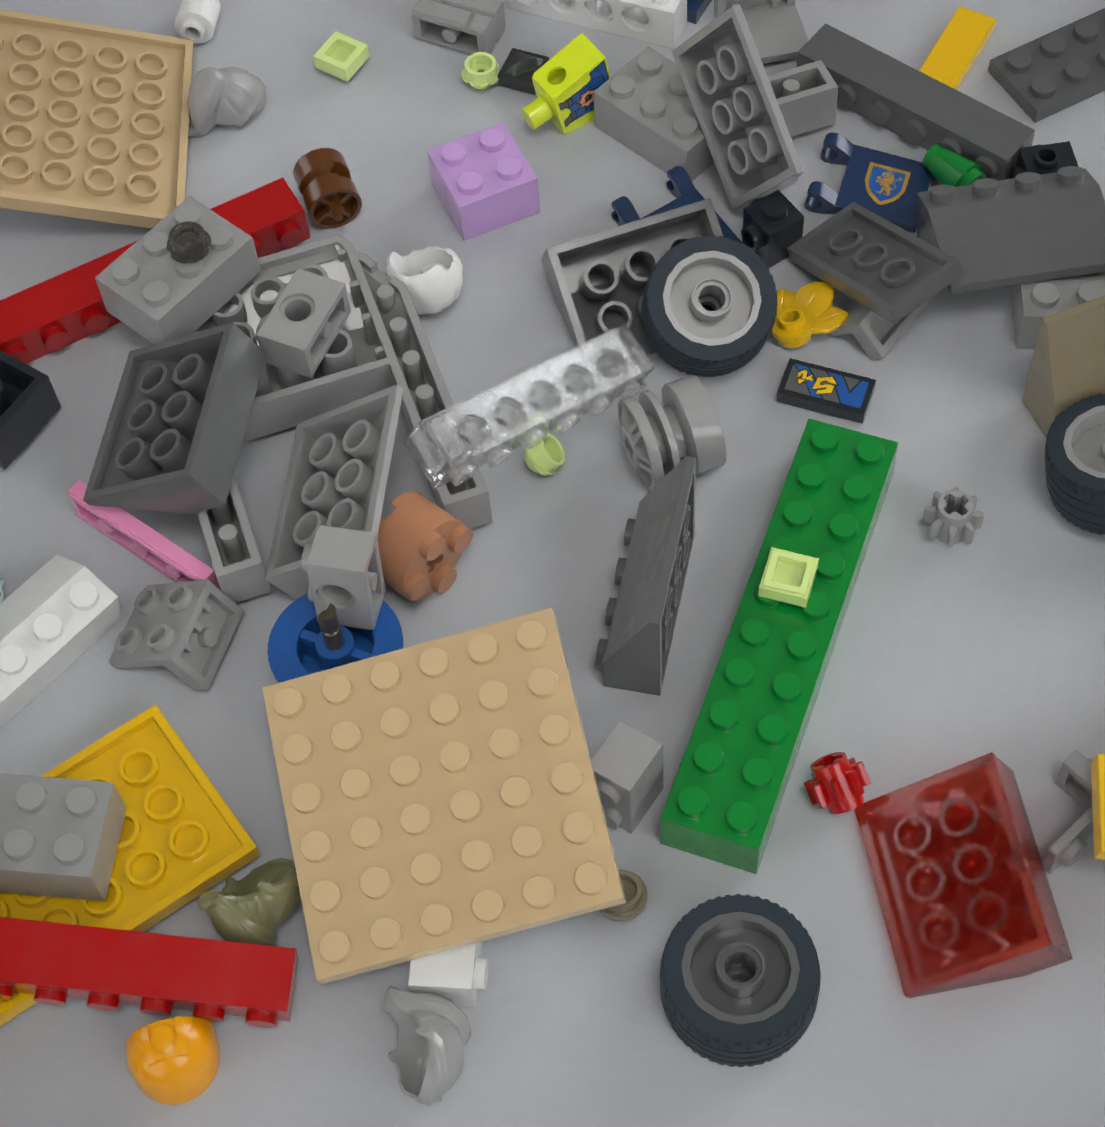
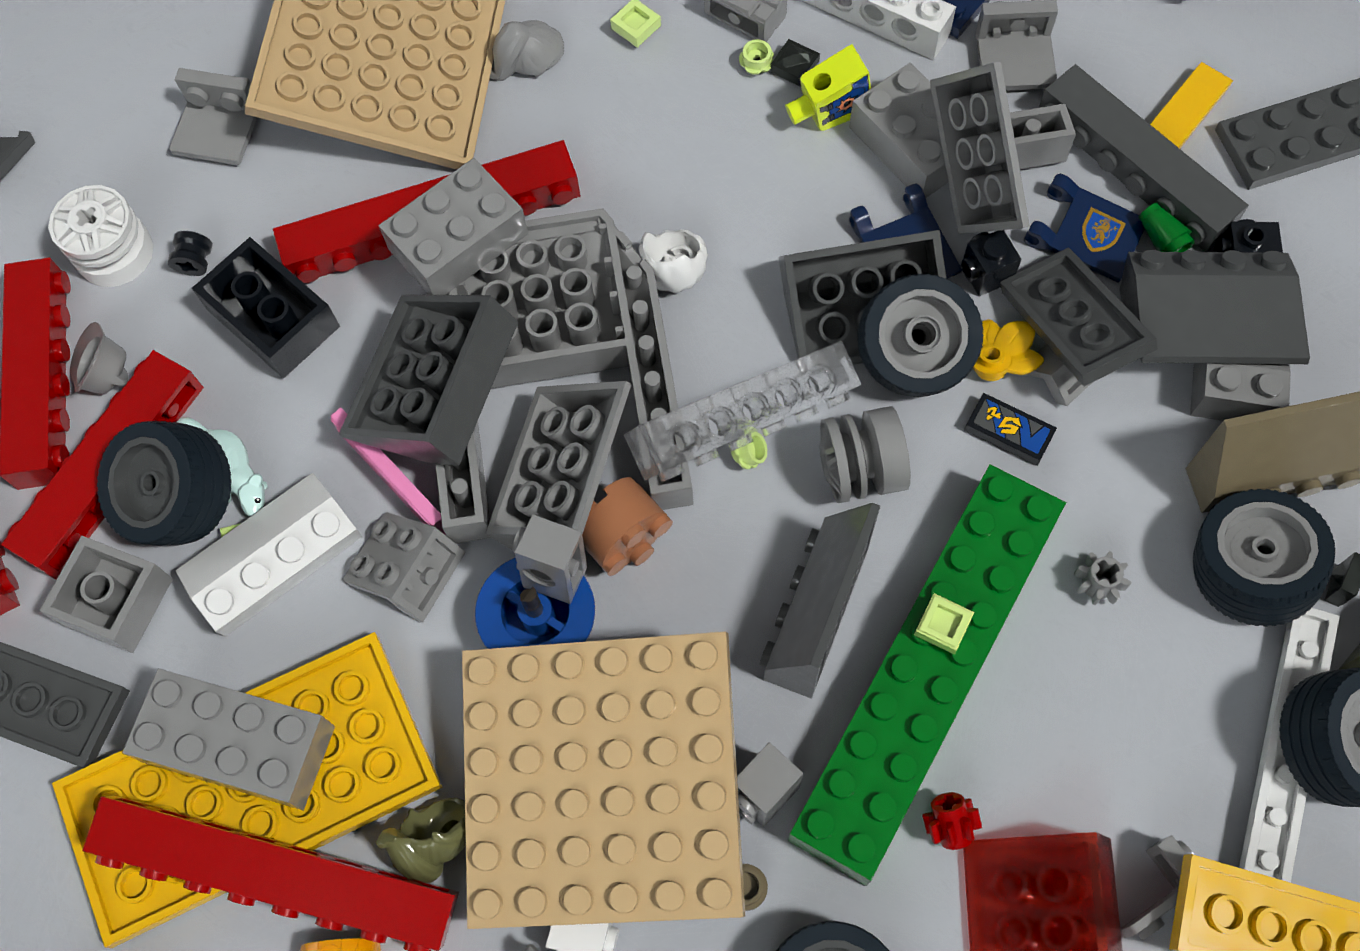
camera: 10 degrees right, 10 degrees up
clear smoke plate [167,221,212,264] -> none
light grey brick [256,268,351,378] -> none
reddish brown wheel [293,148,362,229] -> none
lavender brick [427,122,540,241] -> none

